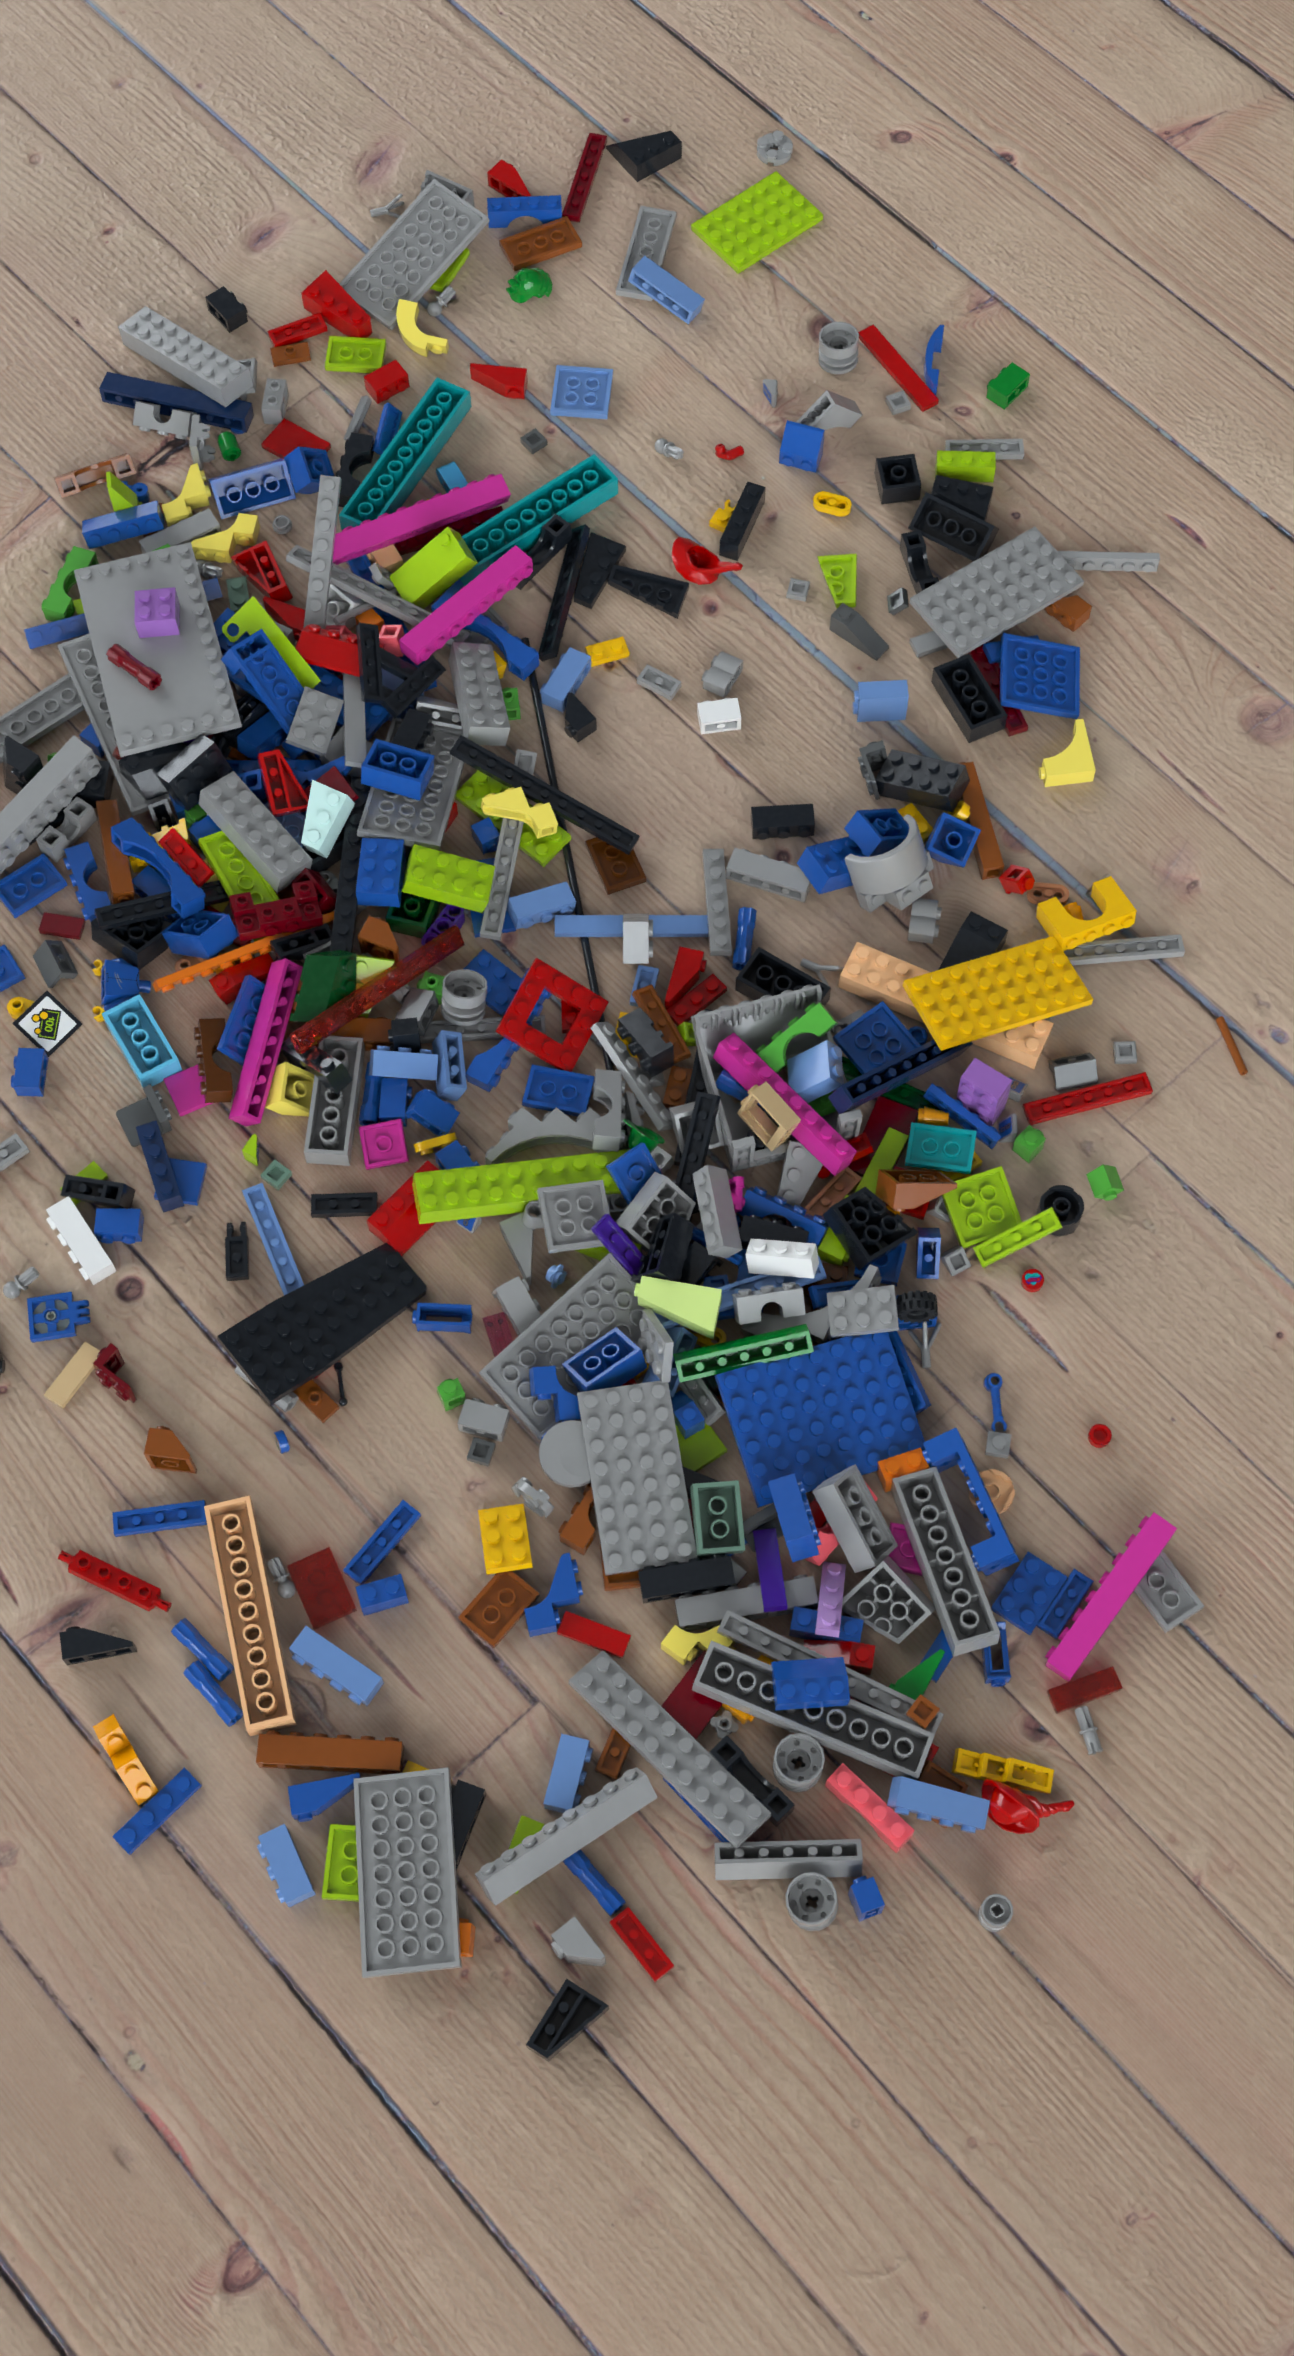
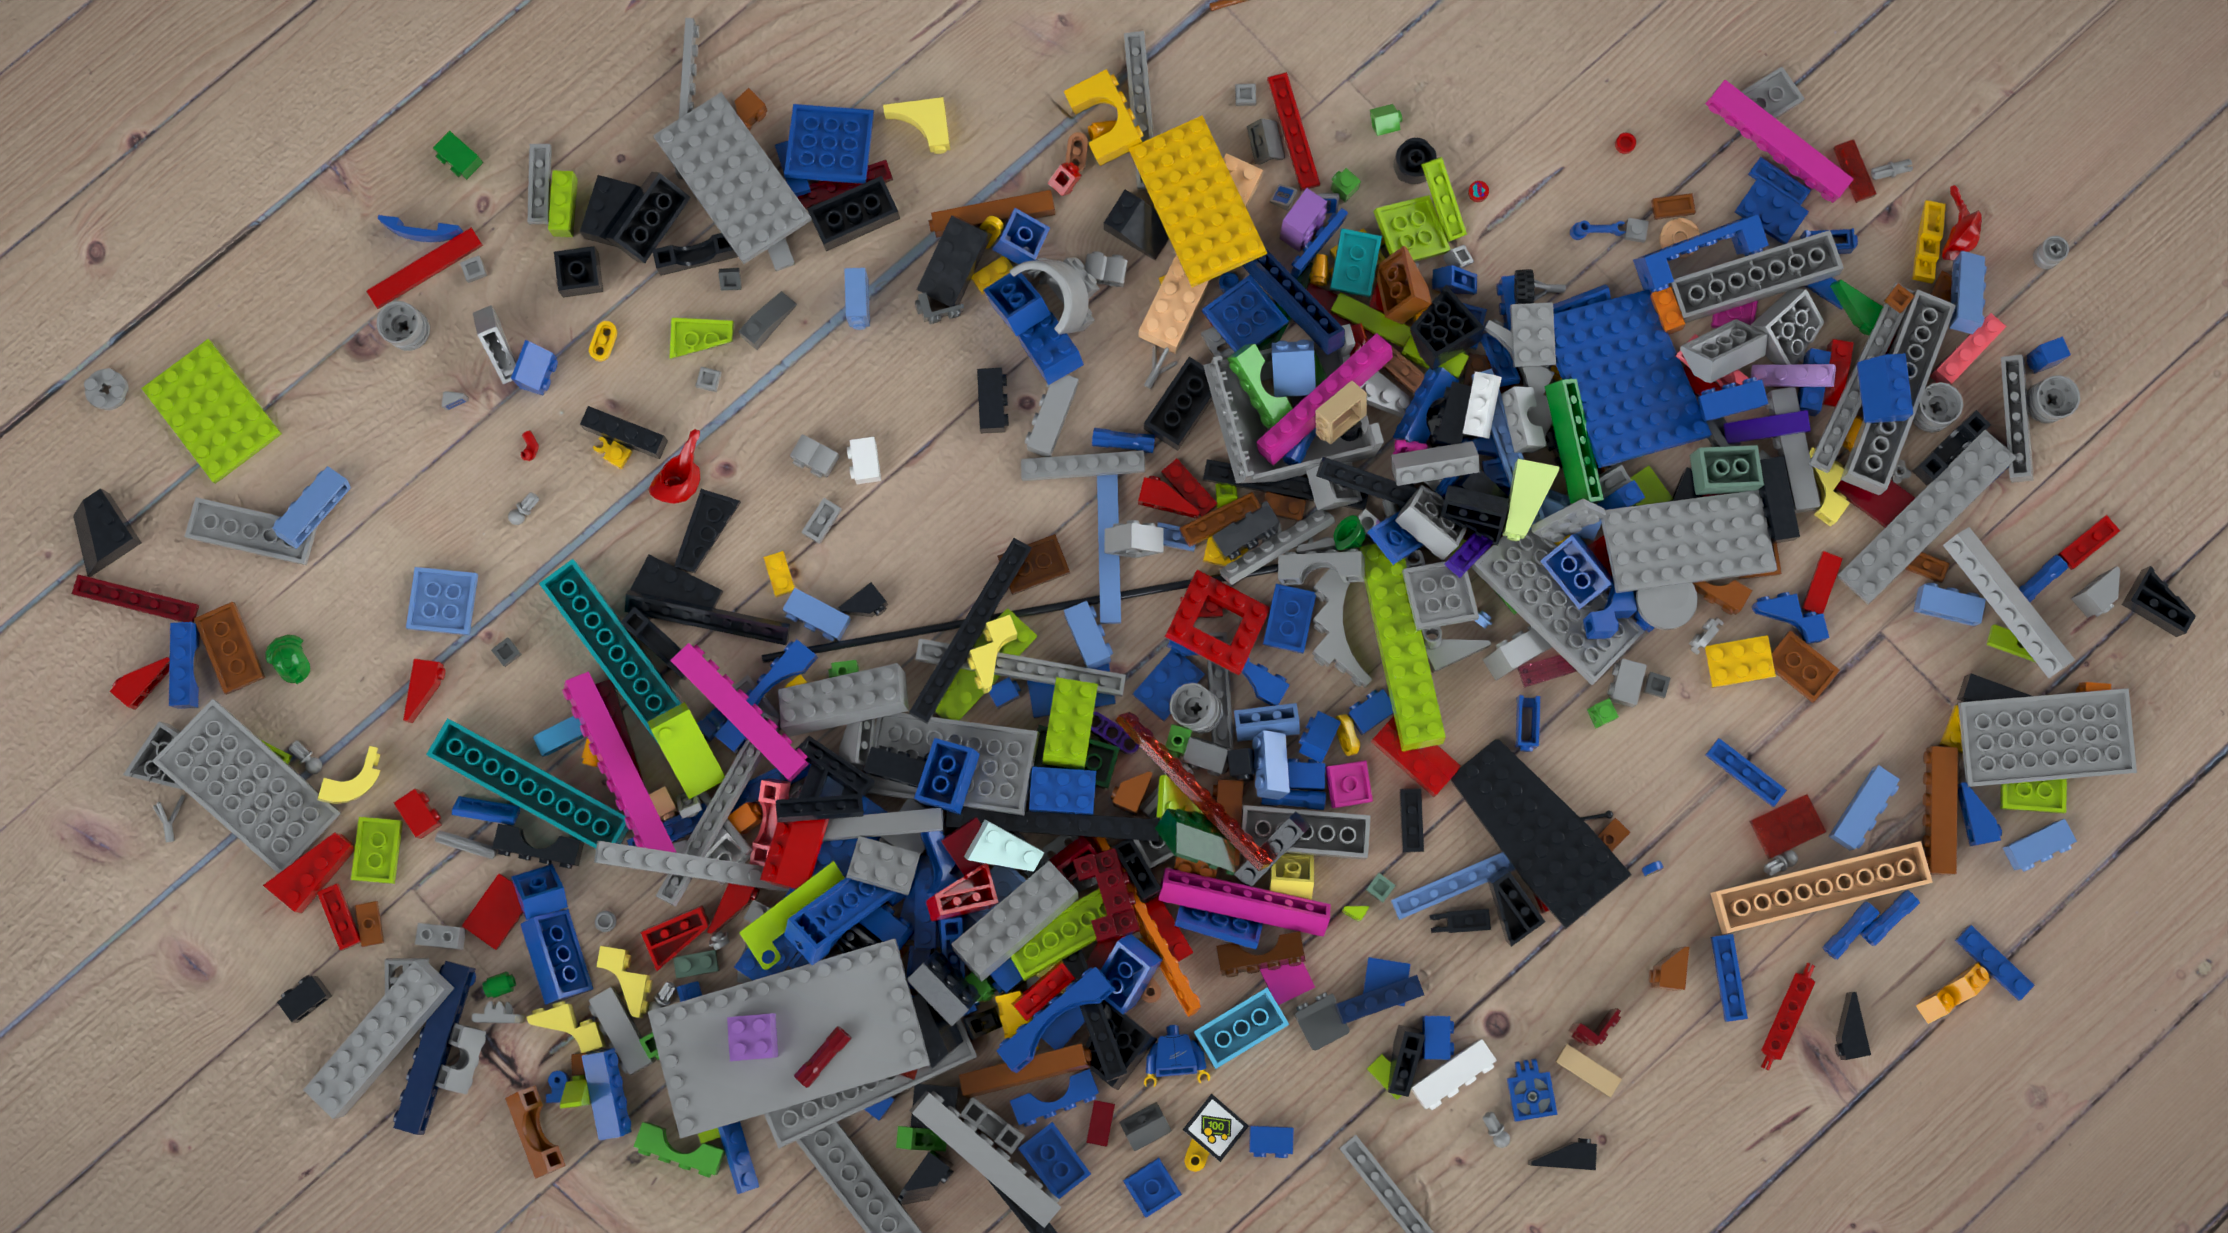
camera: 90 degrees left, 15 degrees up
blue brick [356,1574,409,1616] -> none
none -> black wedge [1487,867,1546,947]
none -> dark orange tile [1651,193,1696,220]

